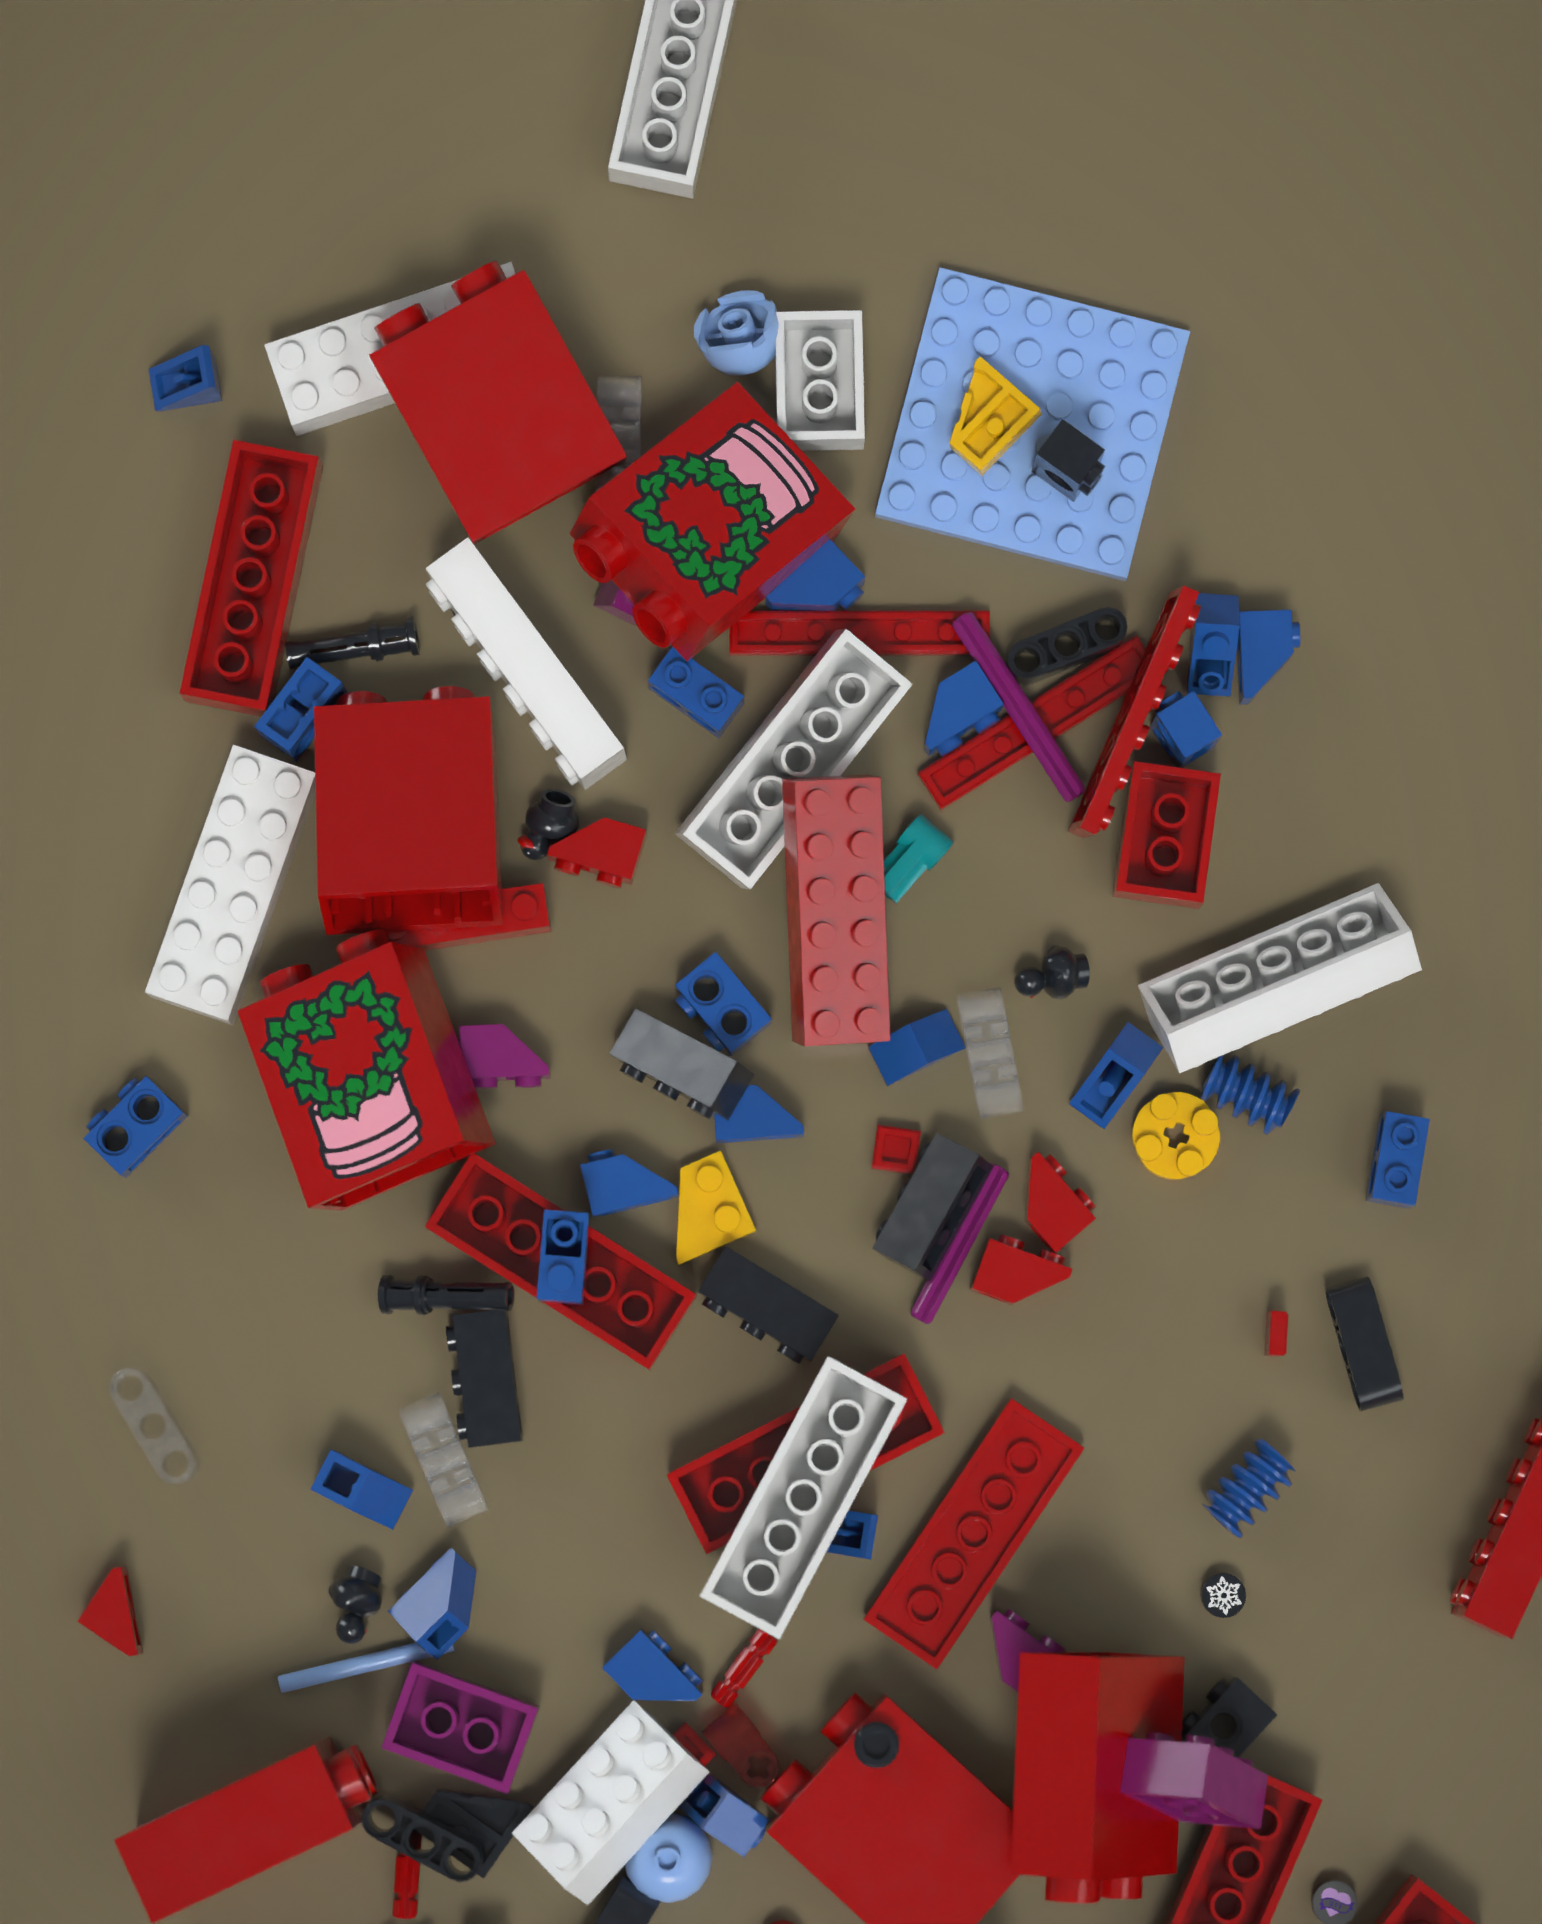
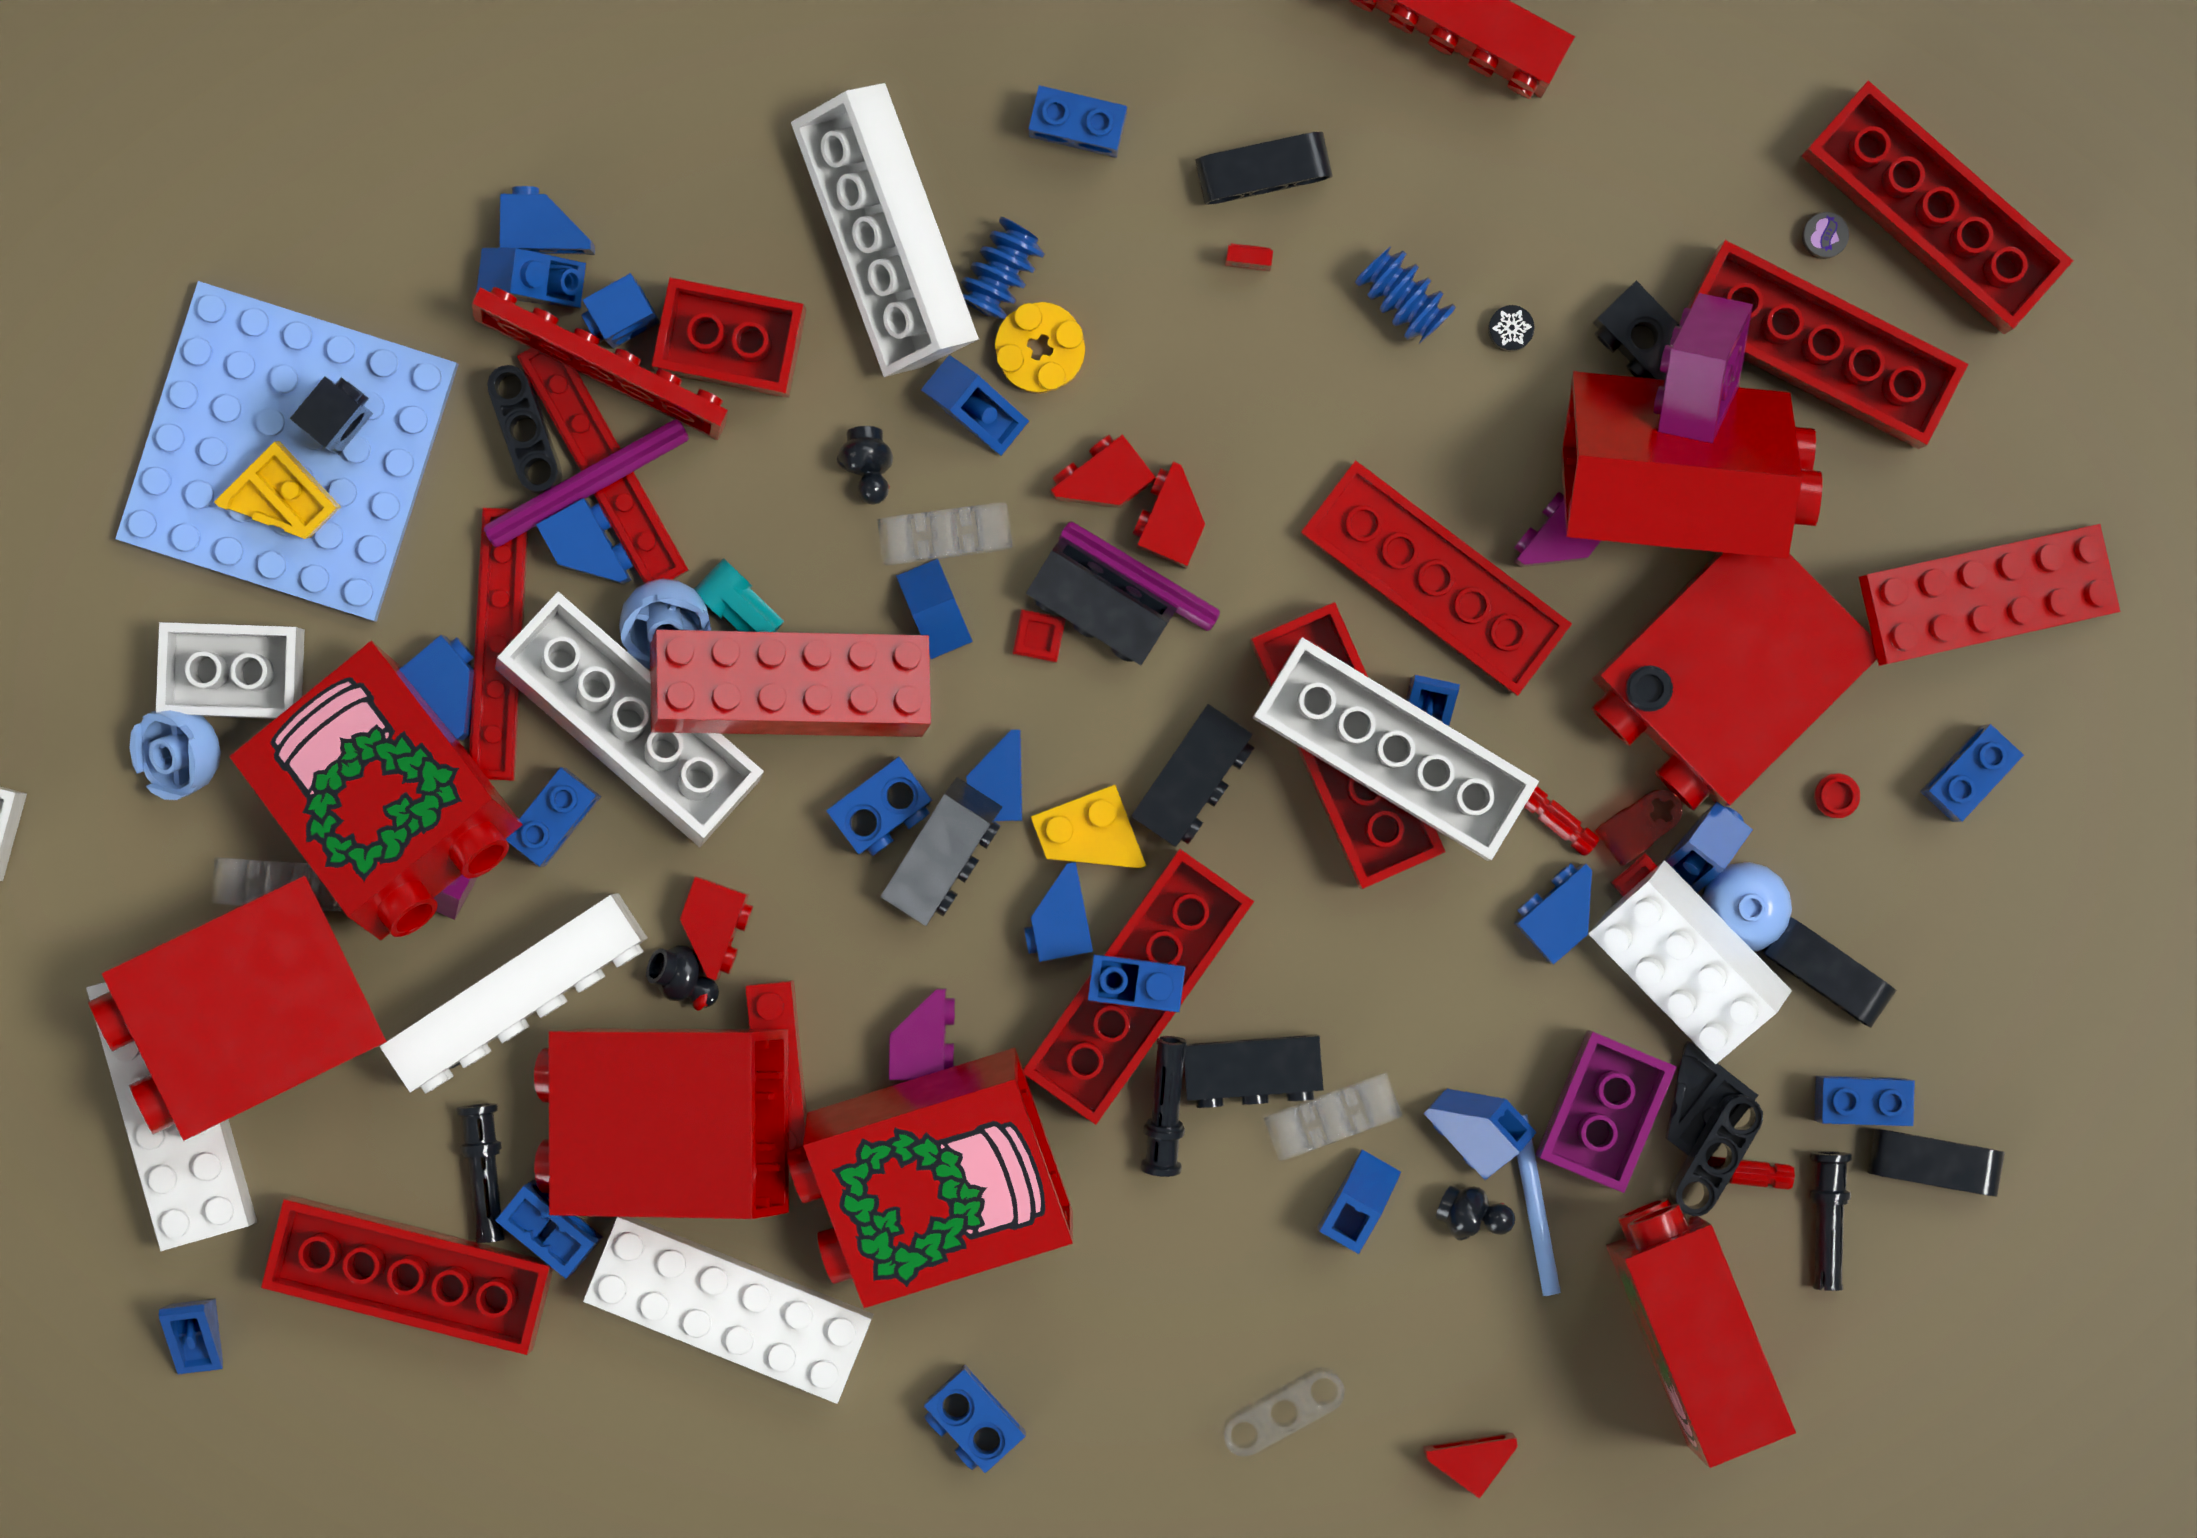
camera: 90 degrees left, 5 degrees up
none -> light blue cylinder [619,578,711,669]

